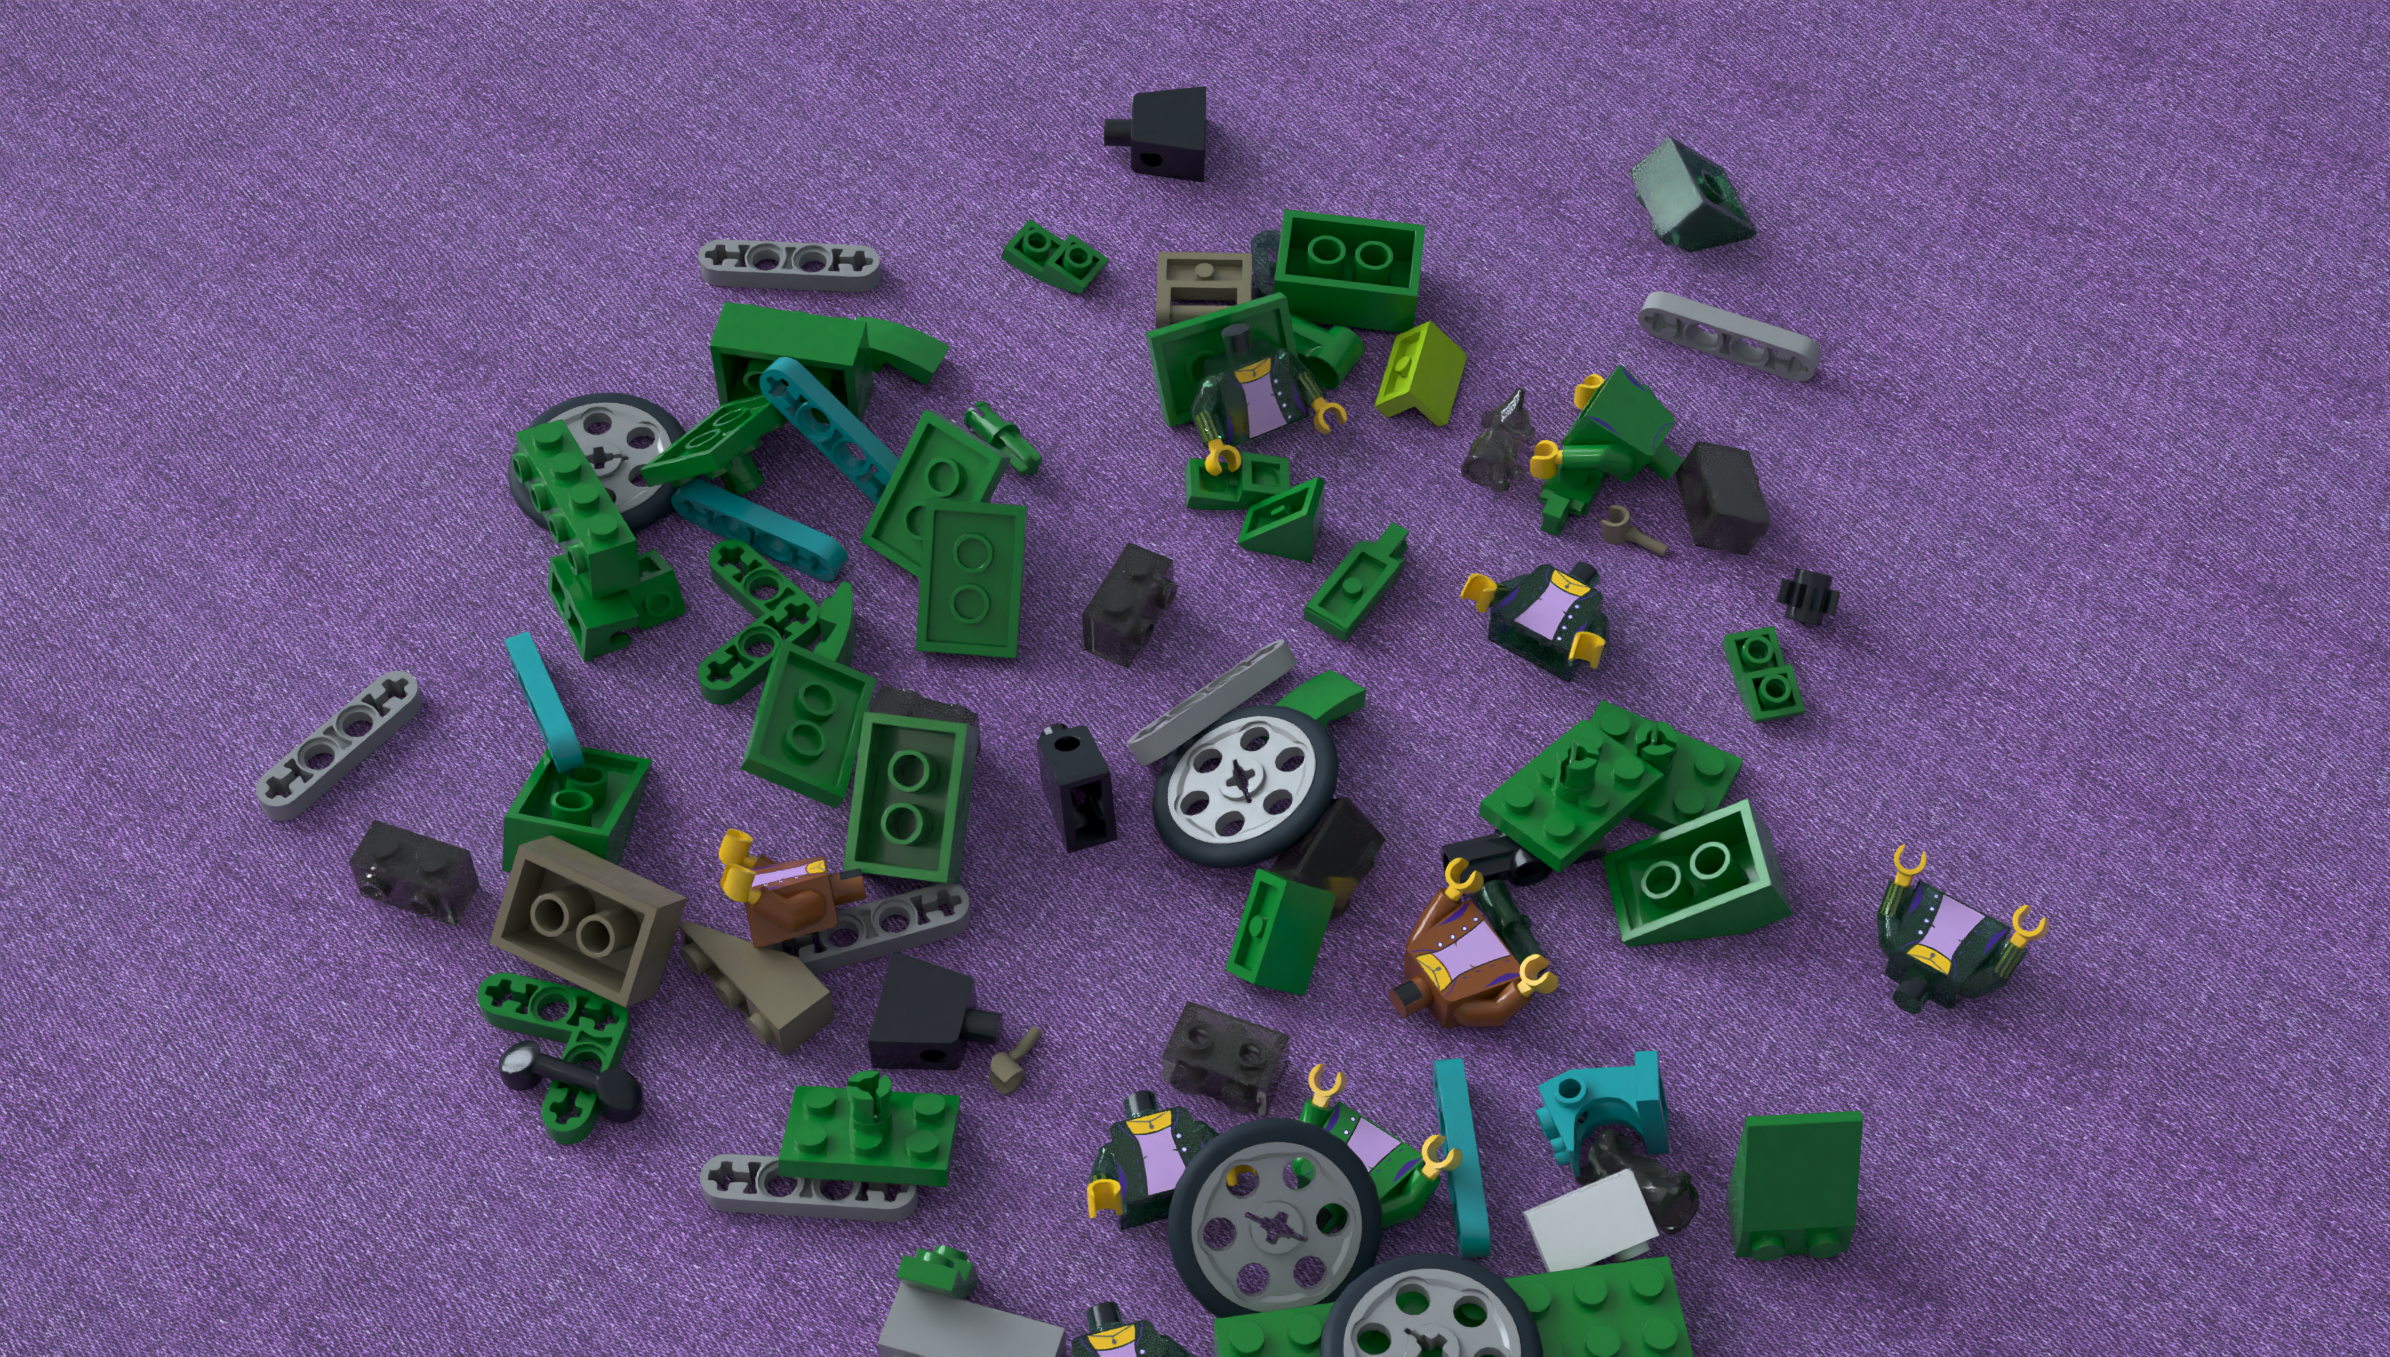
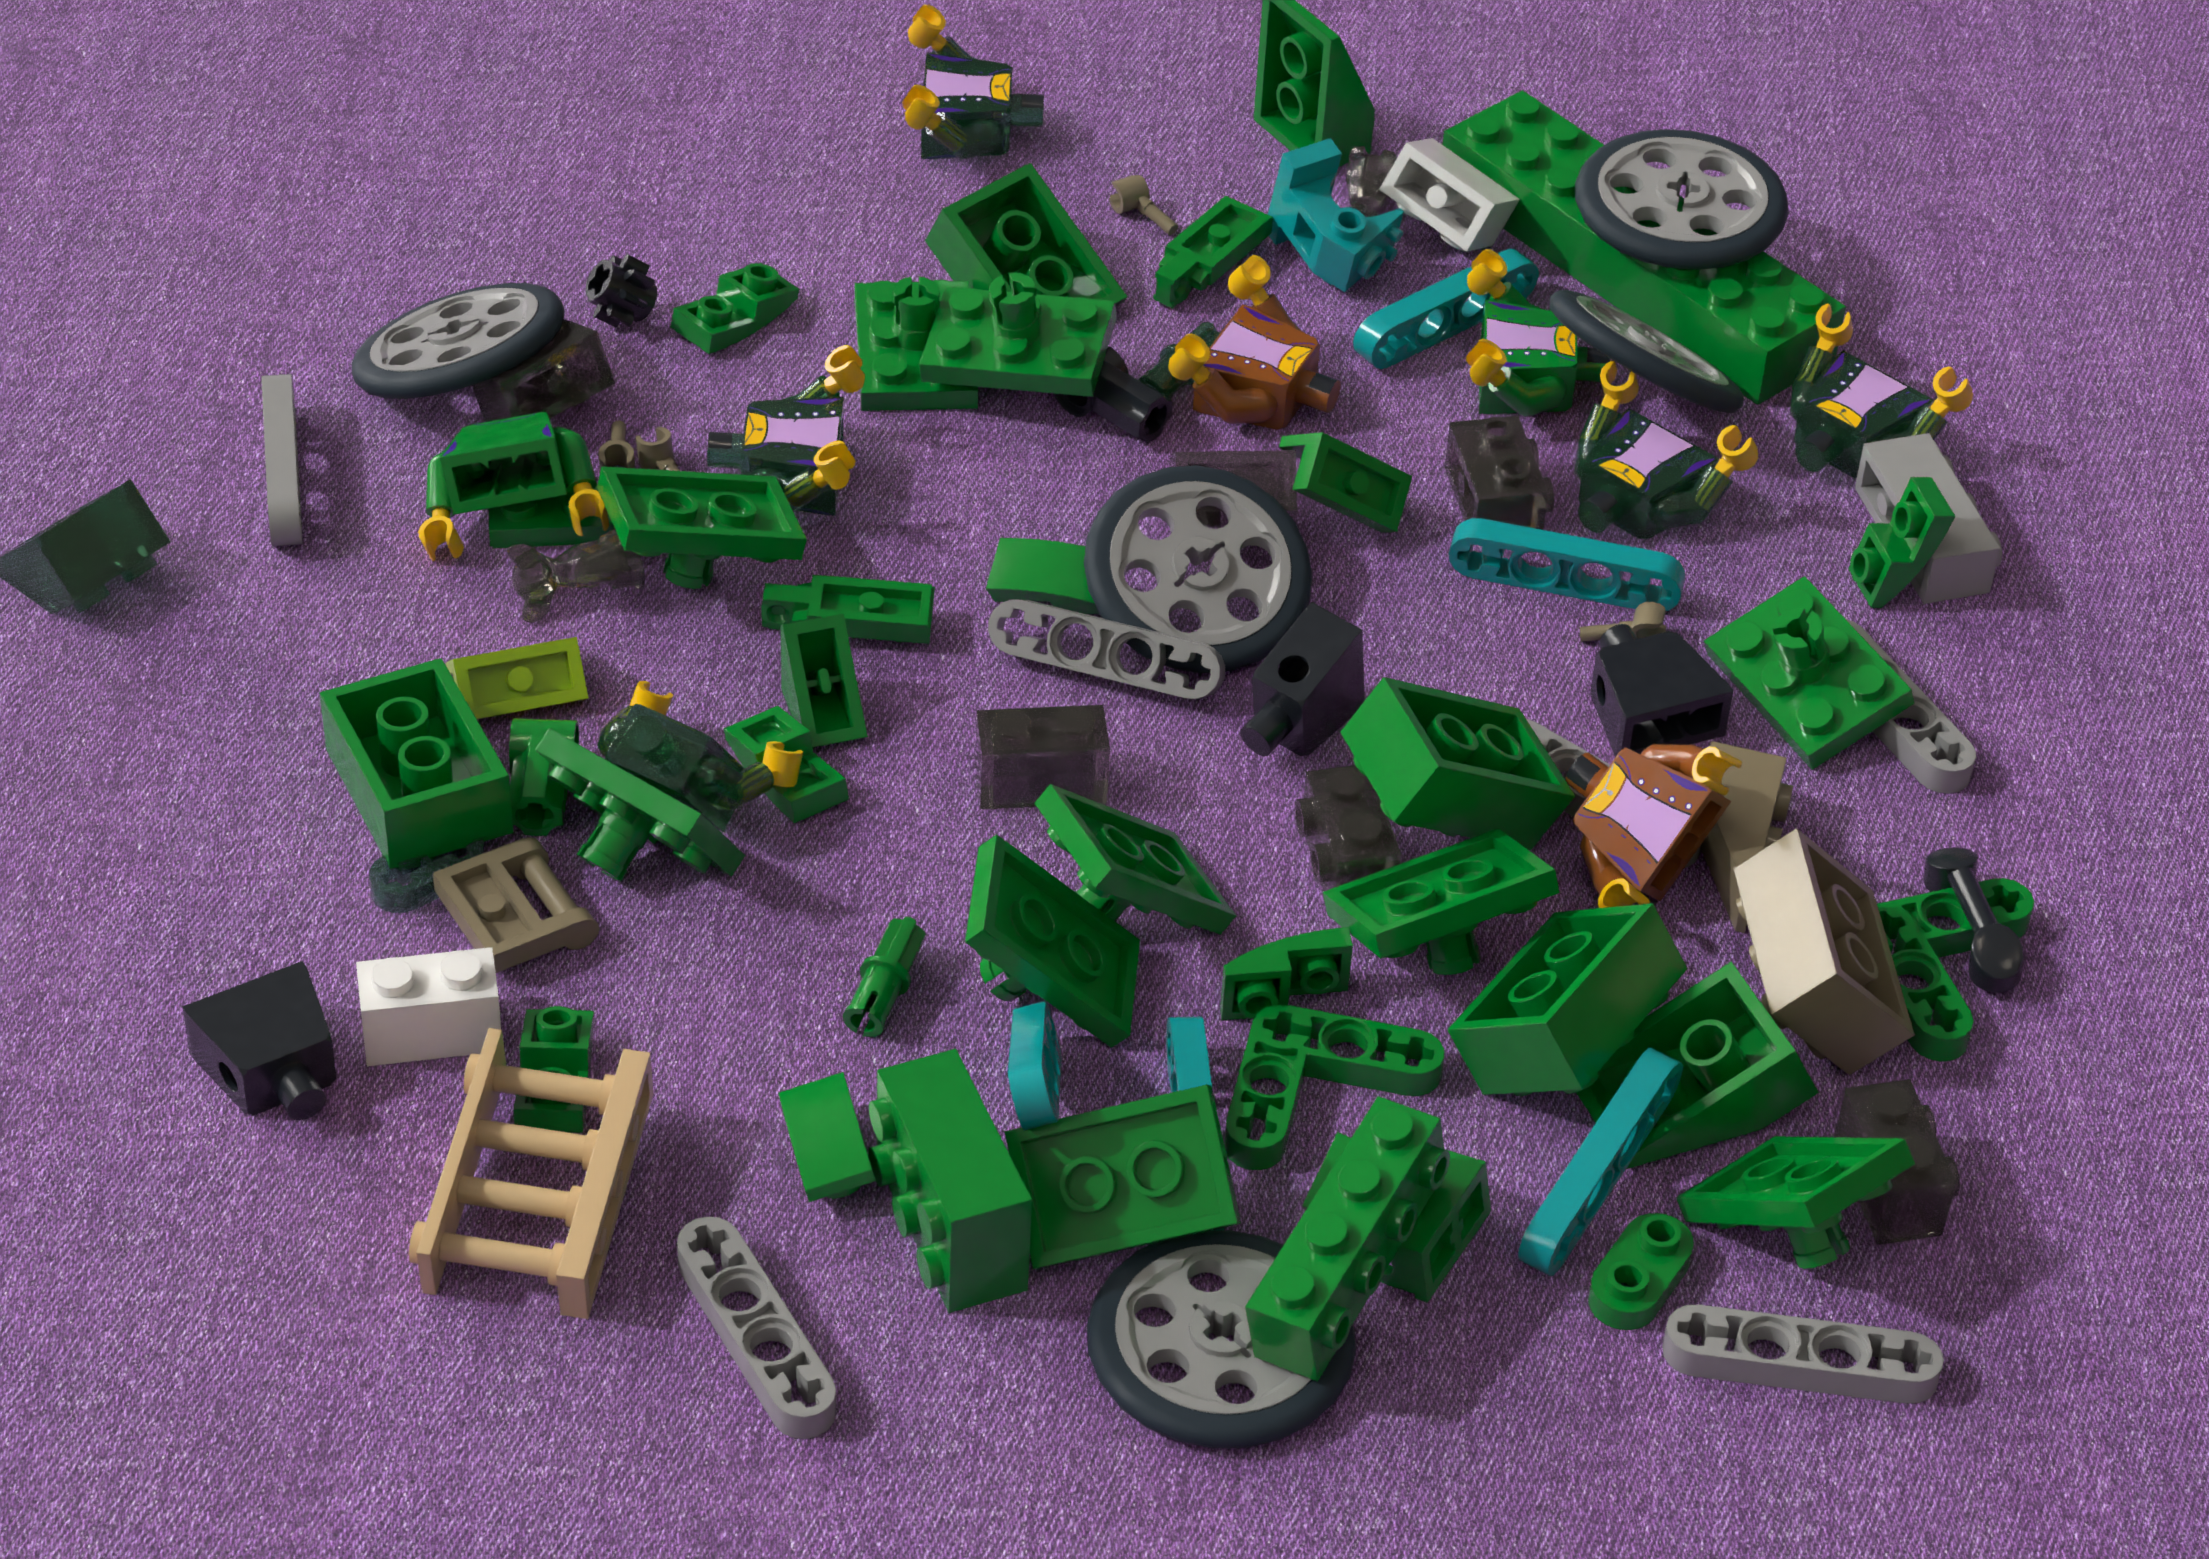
camera: 125 degrees left, 10 degrees down
none -> wedge [352,283,564,399]
none -> white brick [356,947,501,1066]
none -> tan fence [409,1028,654,1319]
none -> green plate [597,466,807,589]
none -> dark tan hand [636,427,681,471]
none -> dark tan hand [1109,175,1178,236]
none -> green hinge [1153,196,1273,308]
none -> green brick [1447,903,1688,1096]
none -> teal beam [1448,518,1685,611]
none -> green plate [1588,1213,1694,1330]
none -> green plate [1676,1136,1915,1269]

